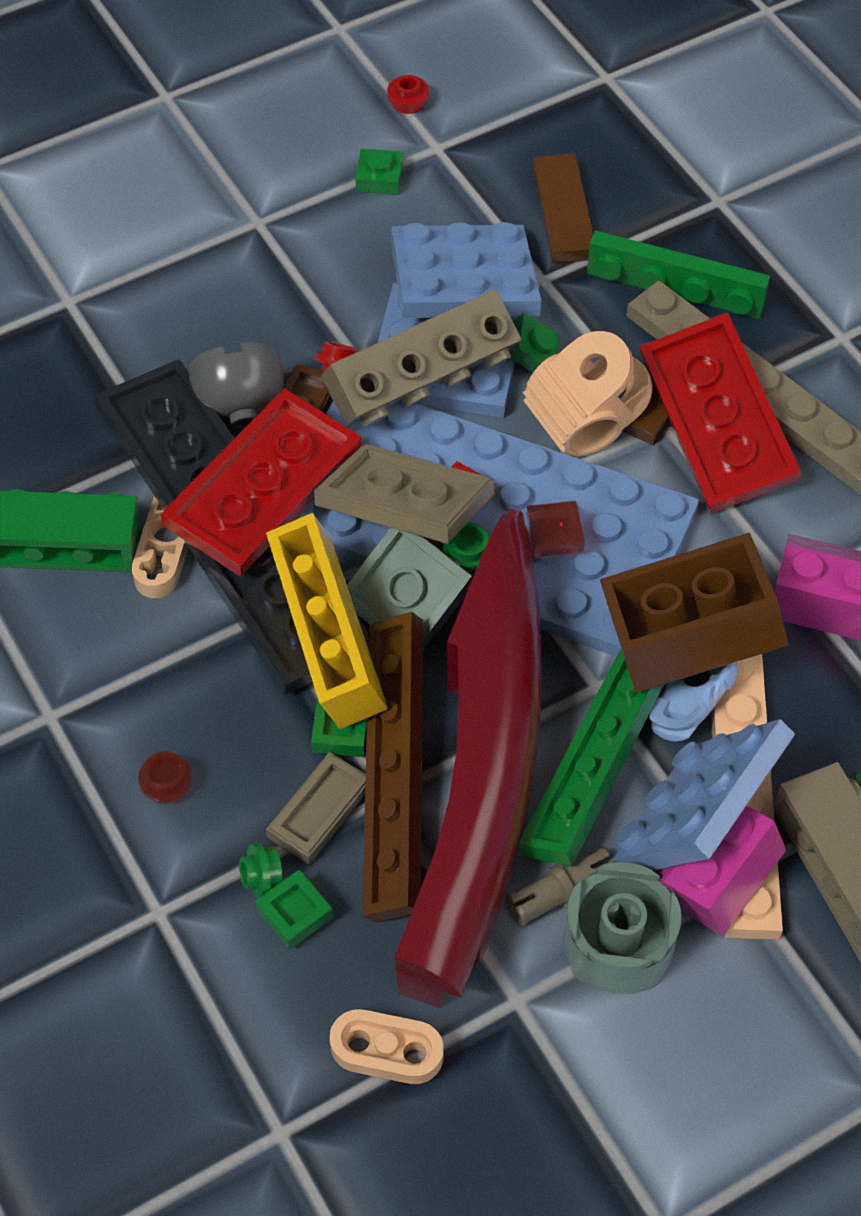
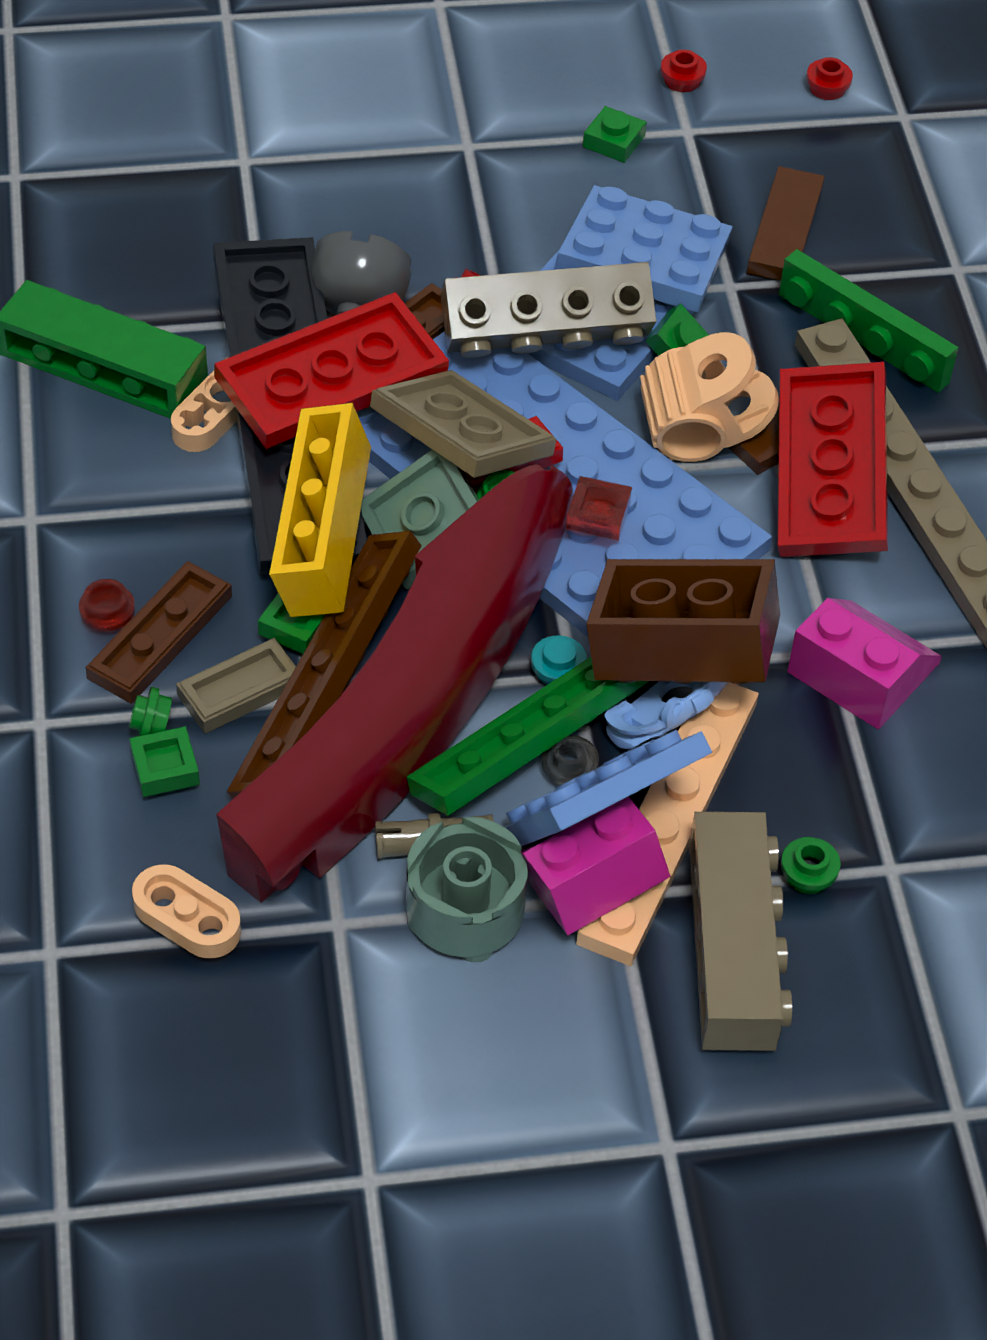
camera: 20 degrees right, 5 degrees down
none -> reddish brown tile [85,561,232,704]
none -> teal plate [531,635,587,685]
none -> clear smoke plate [541,735,599,787]
none -> red plate [806,57,853,100]

